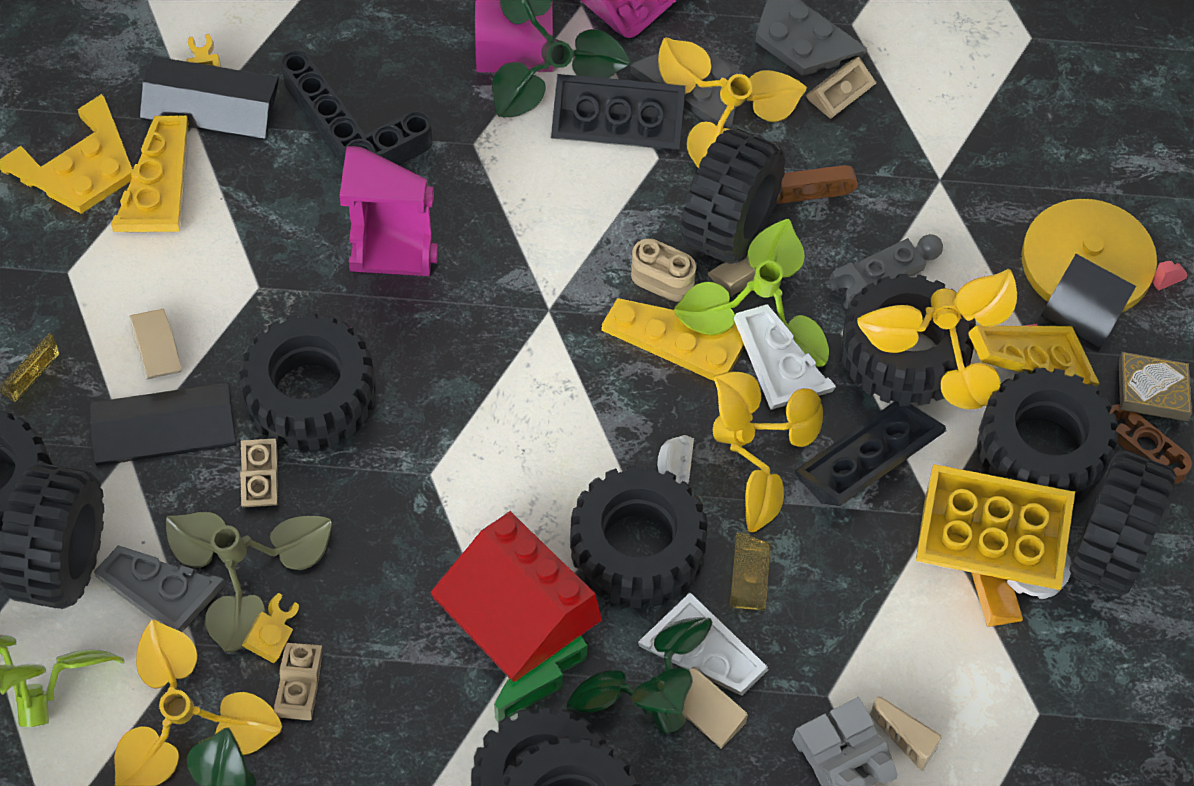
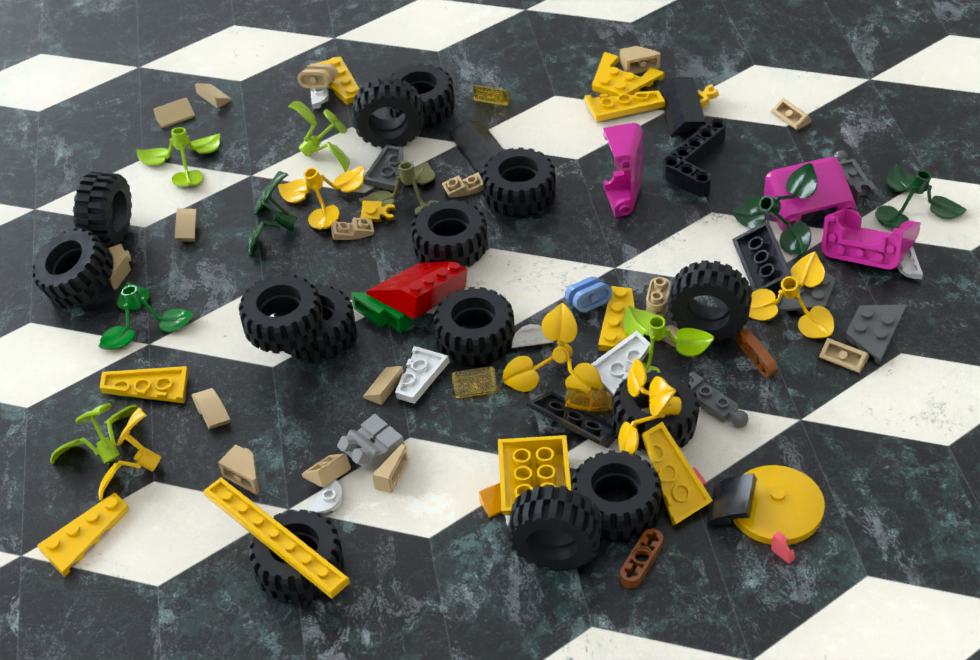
camera: 80 degrees right, 15 degrees down
tan slope [129,308,182,380] -> none
dark green plant [566,617,712,734] -> none
tile [1119,352,1192,421] -> none
none -> black tyre [411,199,488,267]
none -> medium blue brick [565,276,612,312]
none -> clear yellow slope [565,387,612,411]
none -> tan slope [620,46,660,74]

